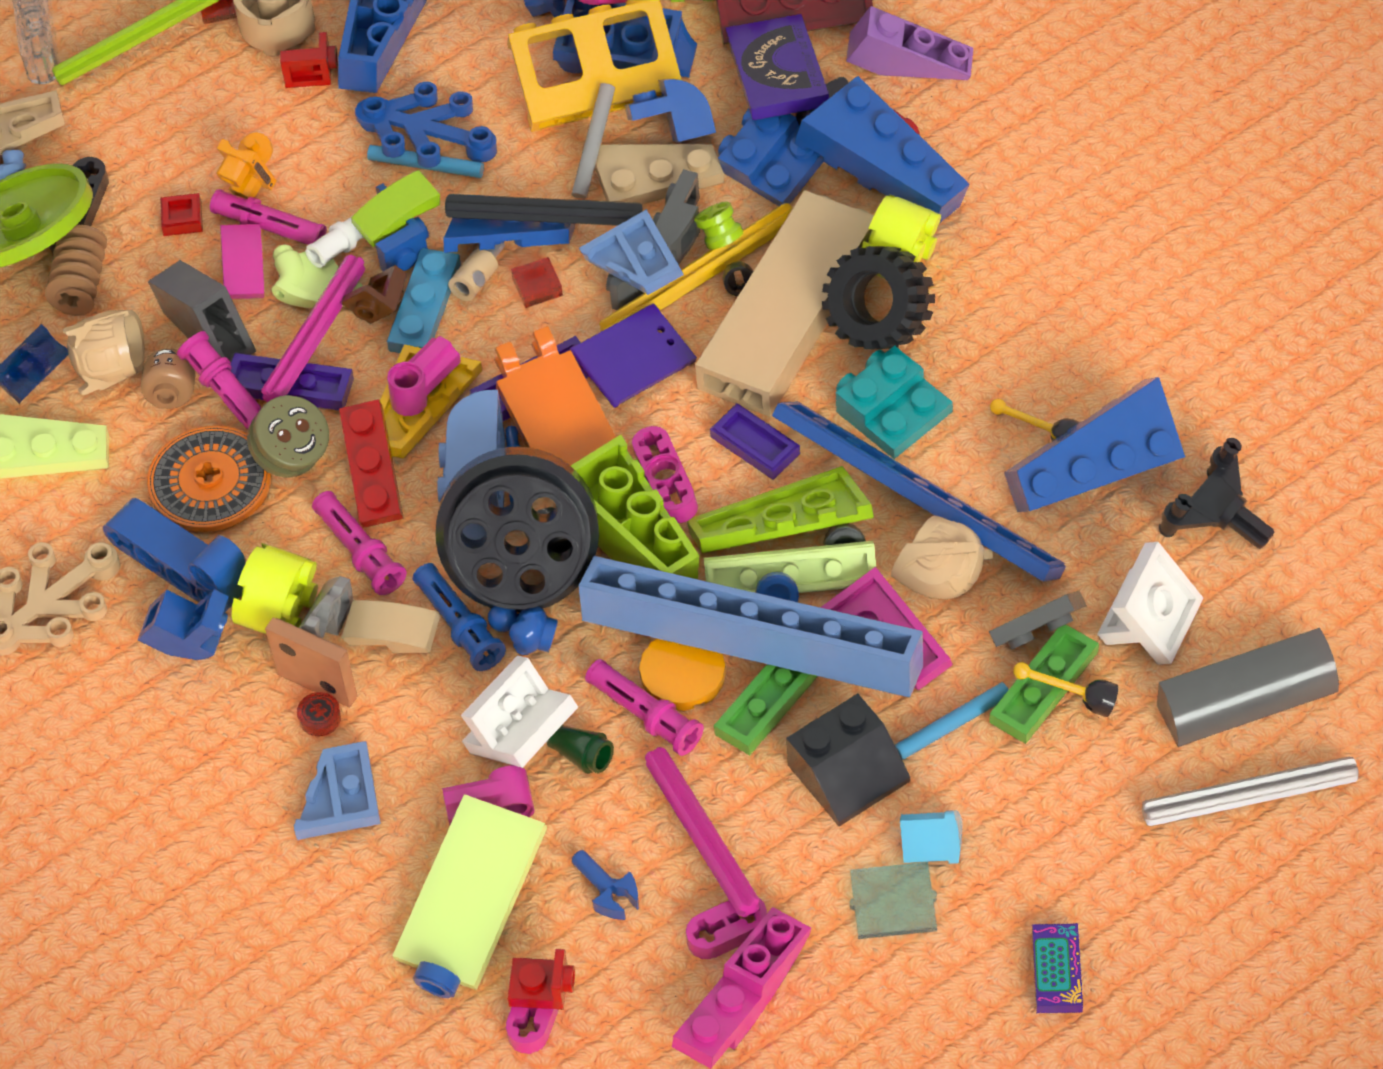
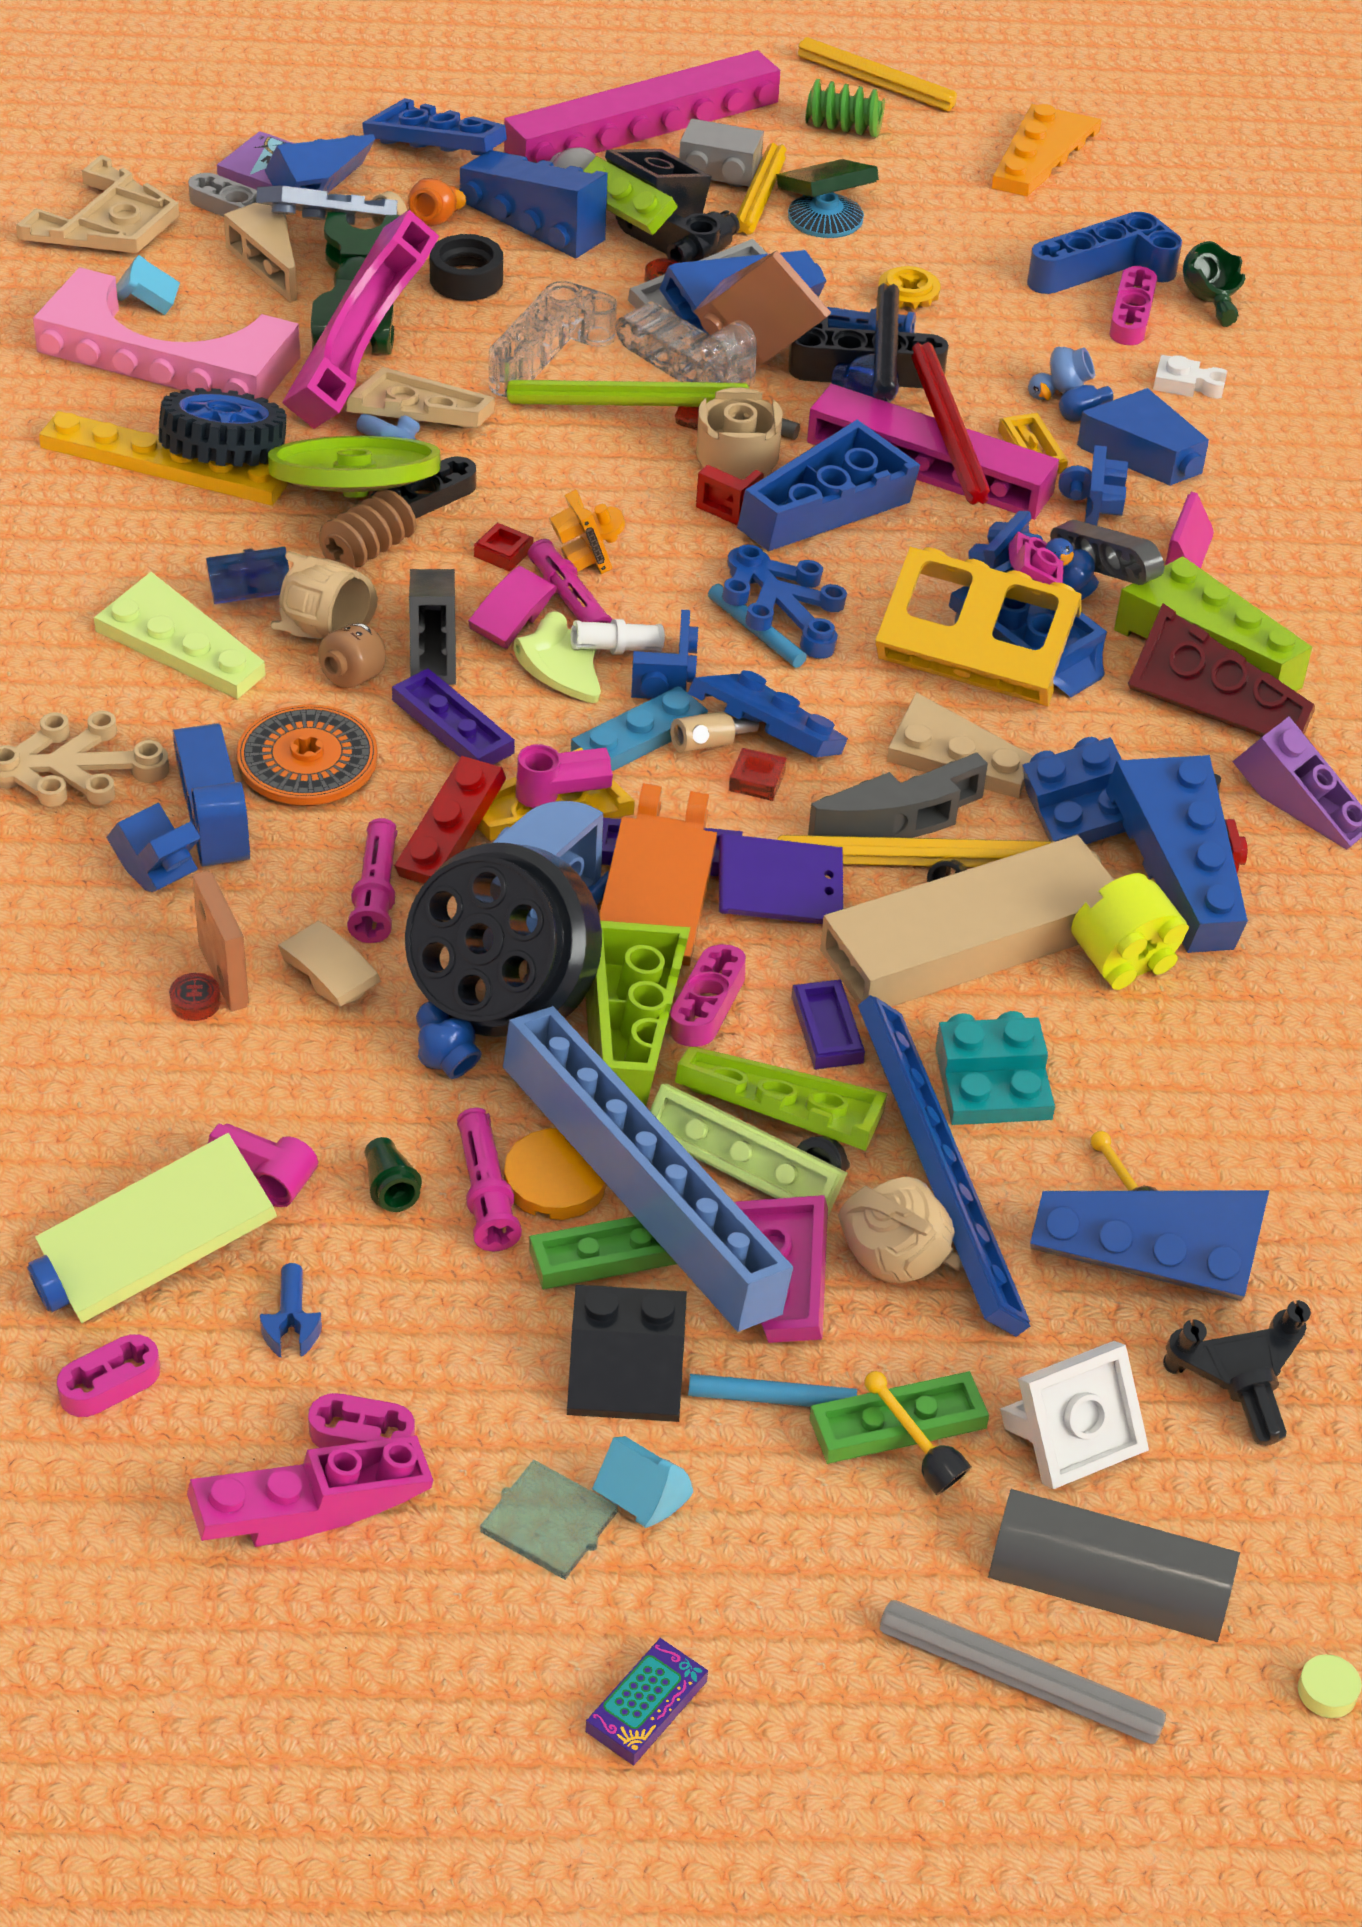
camera: 30 degrees right, 10 degrees down
dark pink pin [177,331,261,430] -> none
neon yellow brick [231,543,318,634] -> none
olive head [247,395,329,478] -> none
dark pink axle [261,255,365,402] -> none
medium blue wing [294,741,381,840] -> none
light grey slope [299,576,353,638] -> none
reddish brown bracket [342,265,407,324] -> none
lime slope [351,170,440,247] -> none
blue pin [412,563,506,671] -> none
black axle [445,194,643,226] -> none
white bracket [461,655,578,768] -> none
red bracket [507,949,575,1010] -> none
light grey bar [571,83,615,199] -> none
medium blue wing [579,209,684,295] -> none
brick [624,79,716,142] -> none
dark pink axle [645,747,760,917] -> none
lime wheel [694,202,743,250] -> none
dark purple tile [726,14,829,120] -> none
blue tile [755,572,799,602] -> none
black tyre [822,246,935,350] -> none
dark grey wing [989,590,1087,650] -> none

